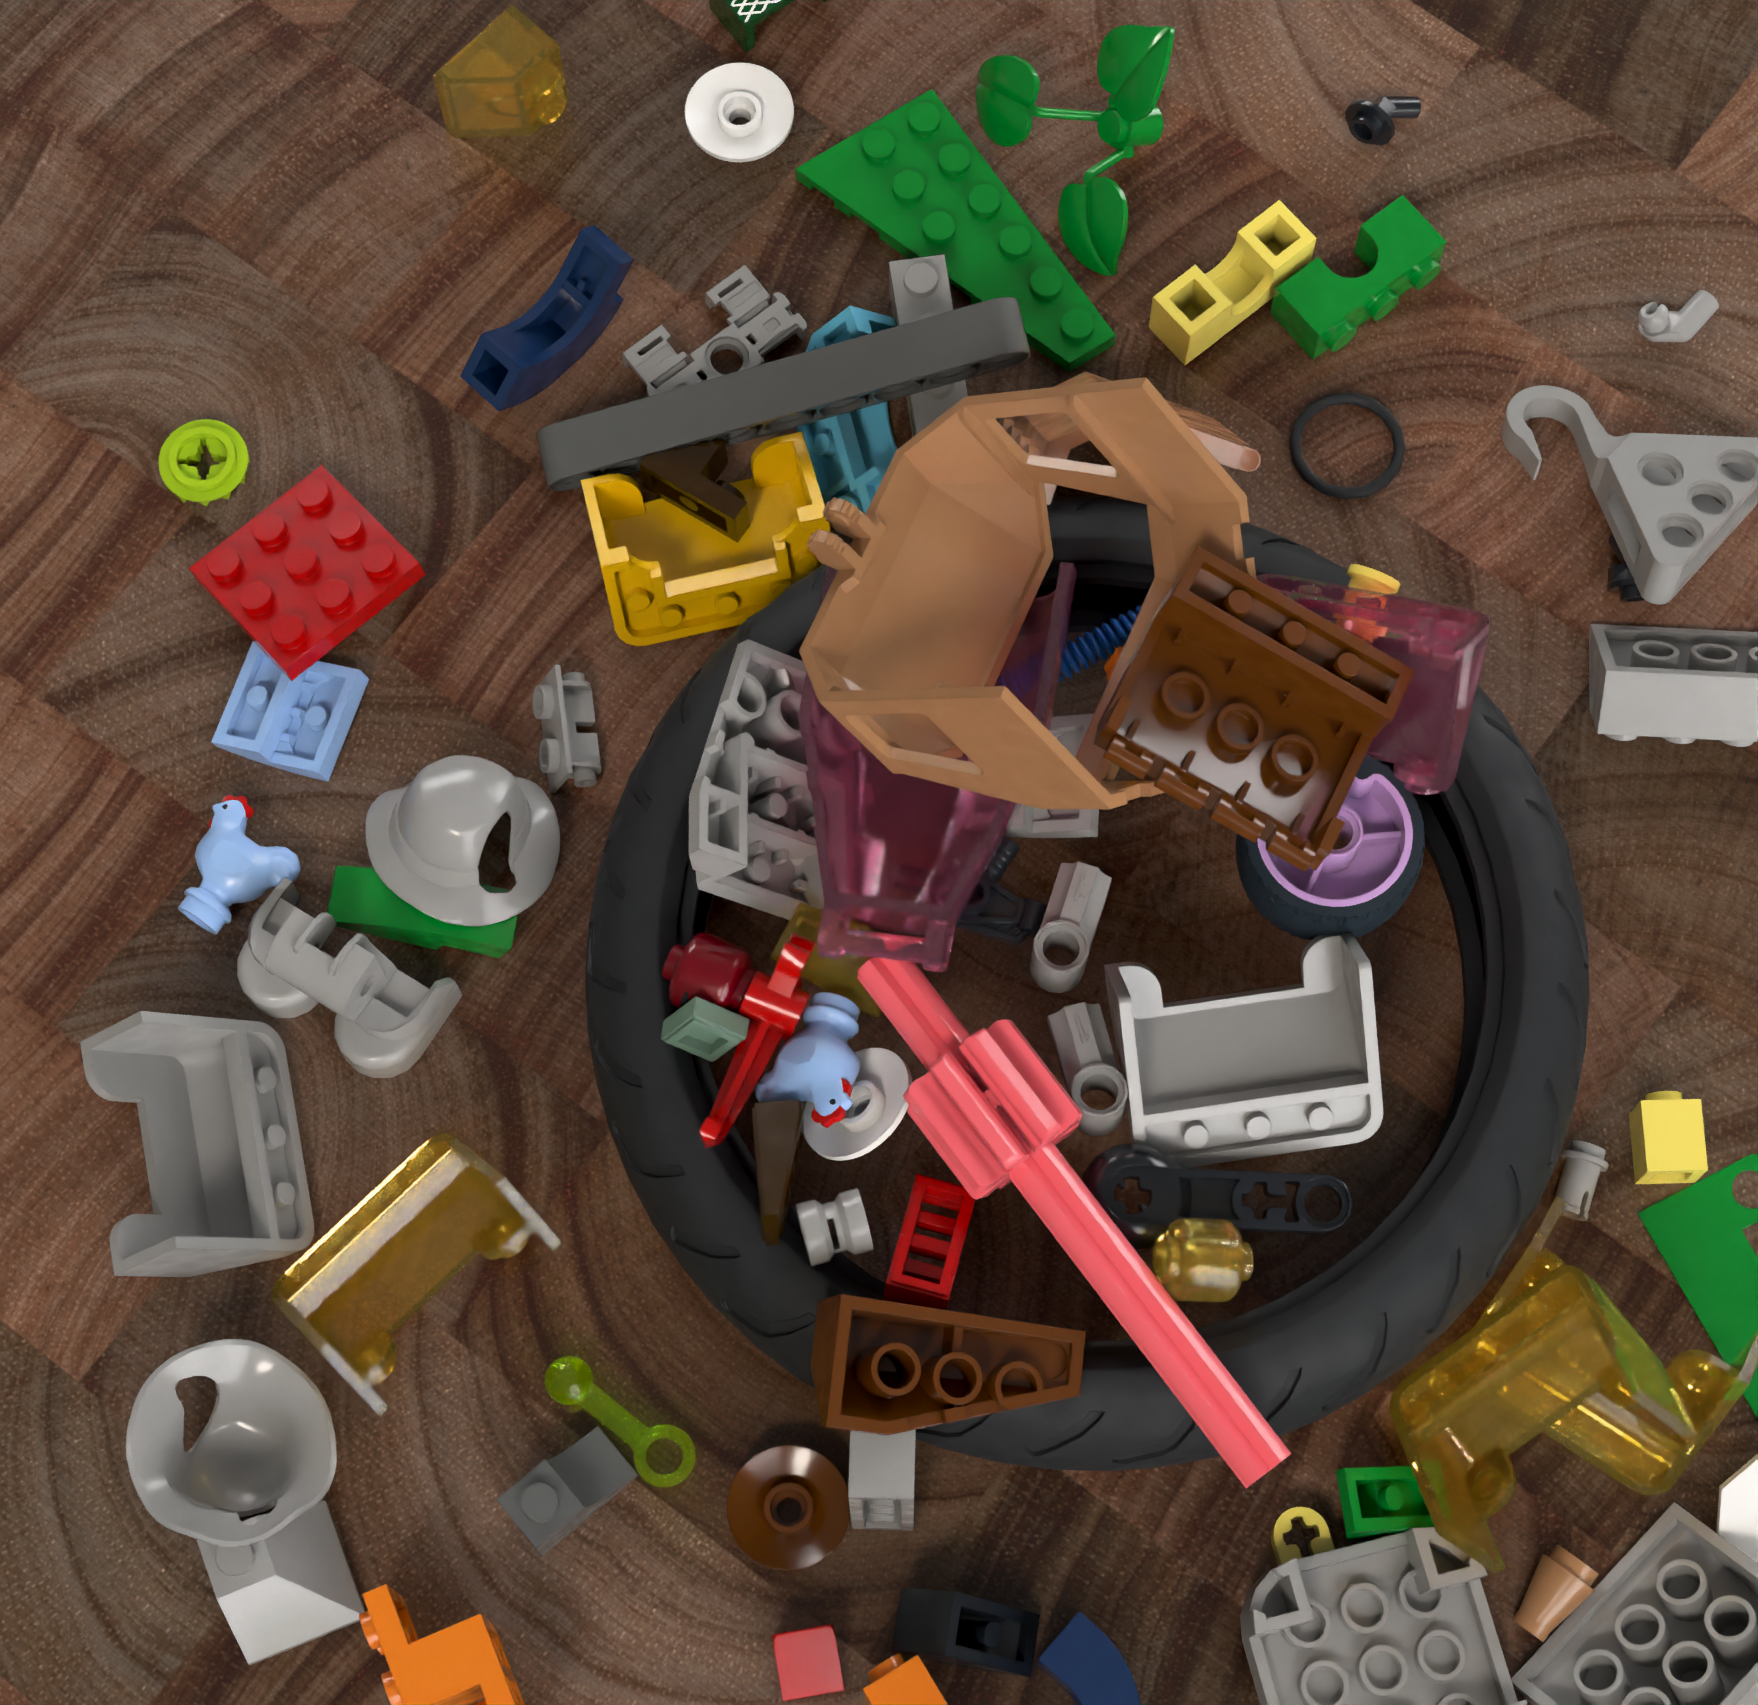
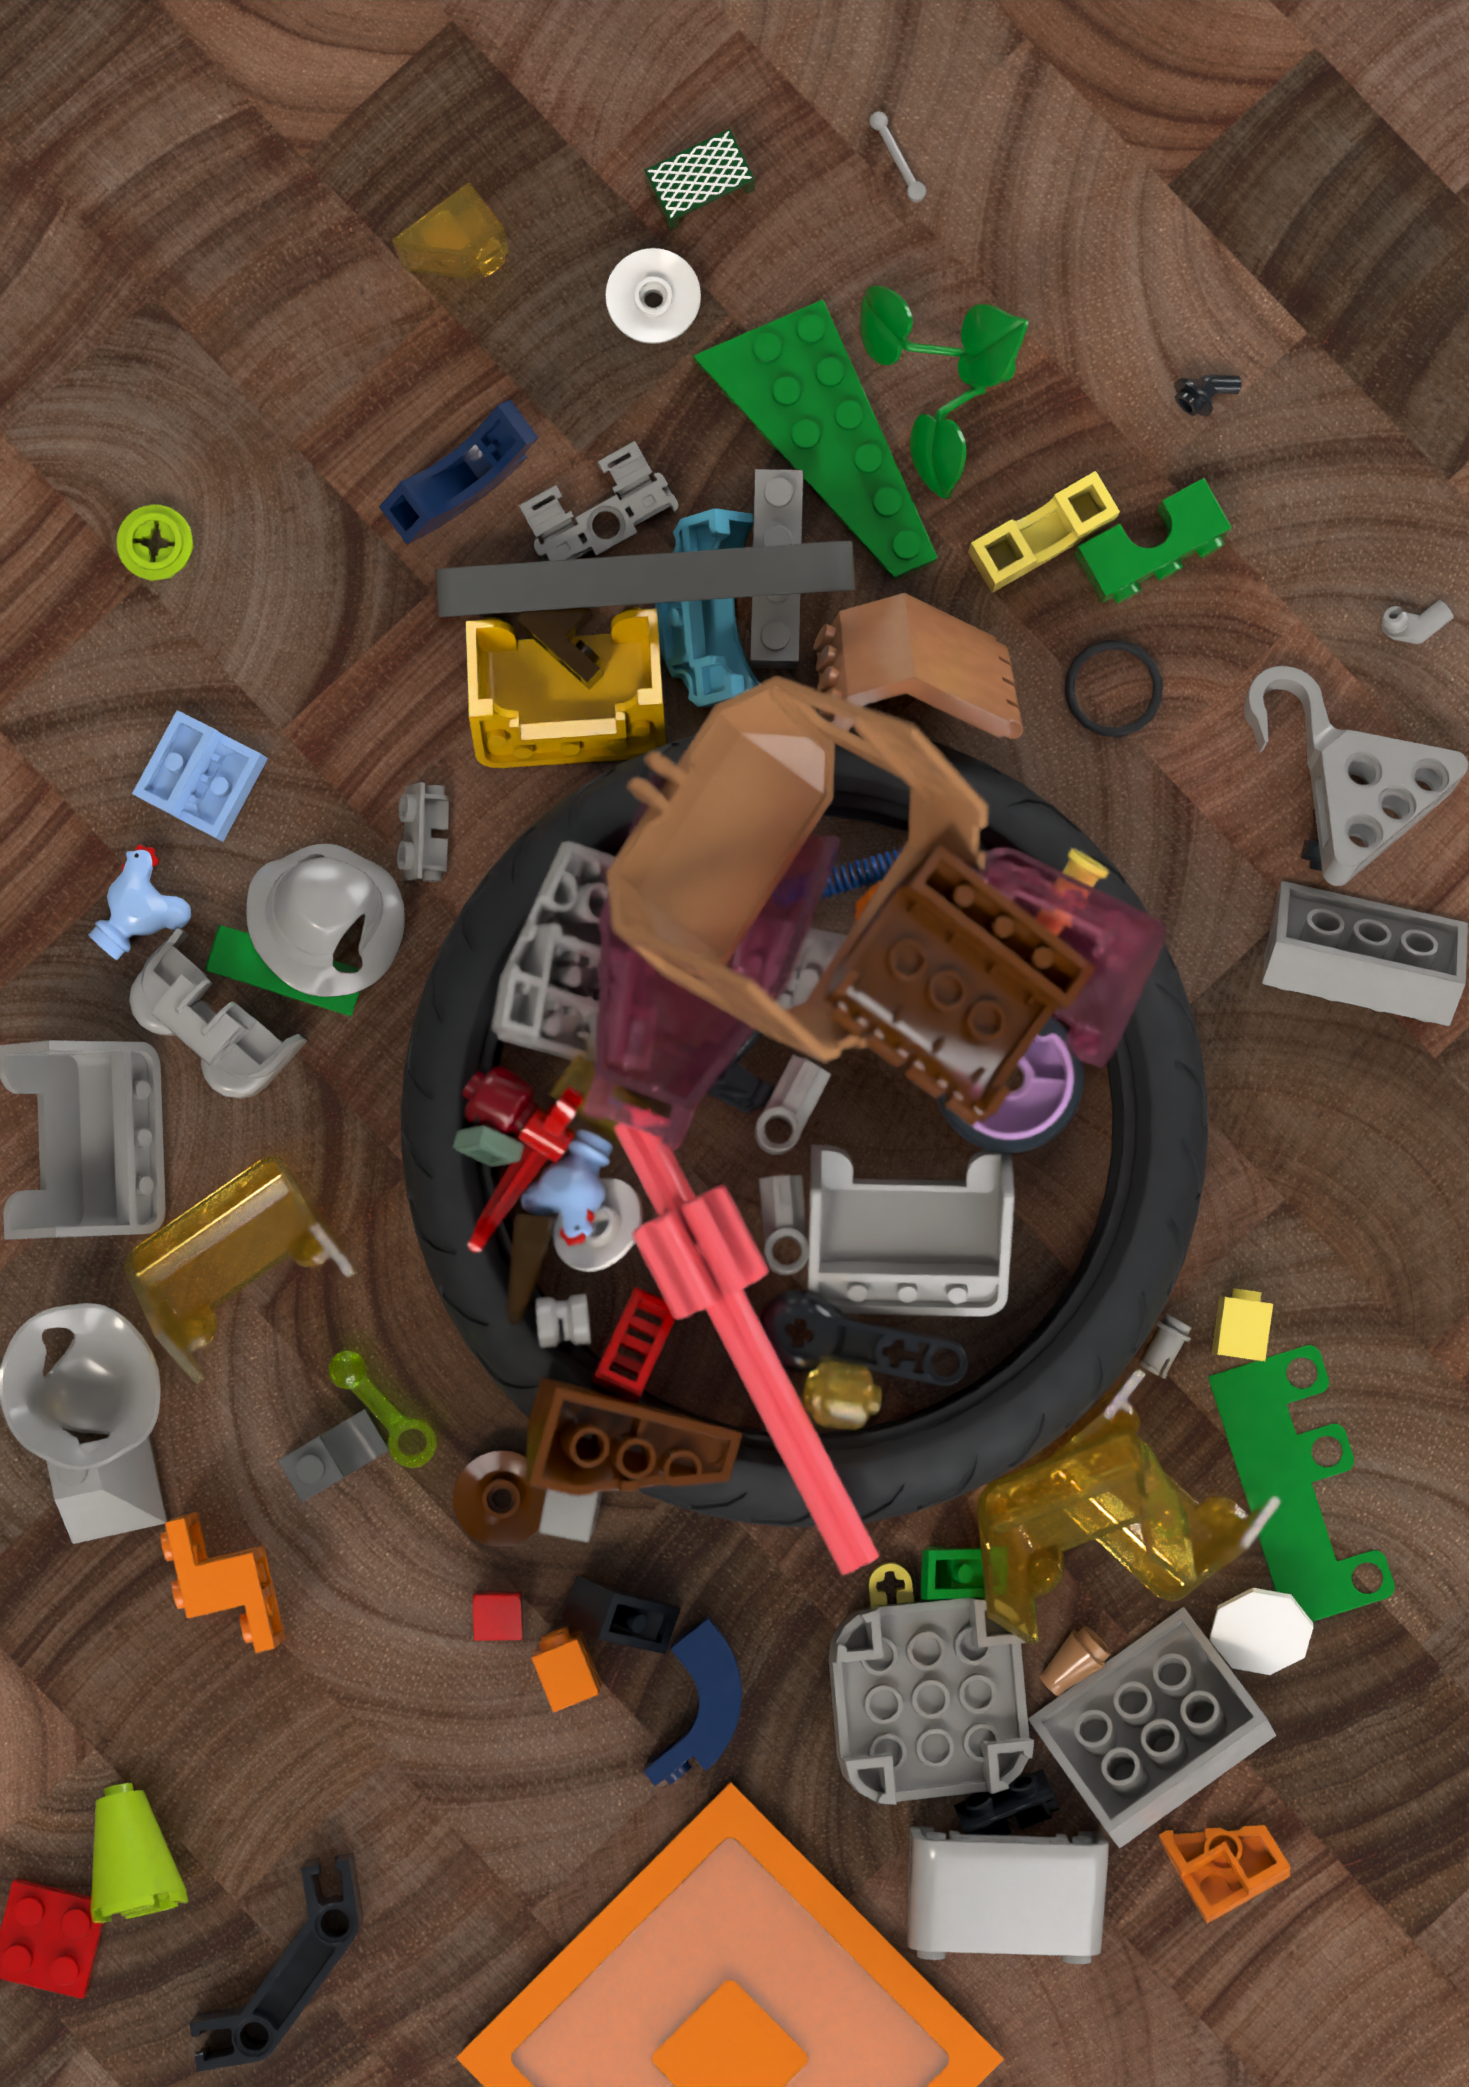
camera: 10 degrees right, 15 degrees up
red plate [189,465,425,681] -> none

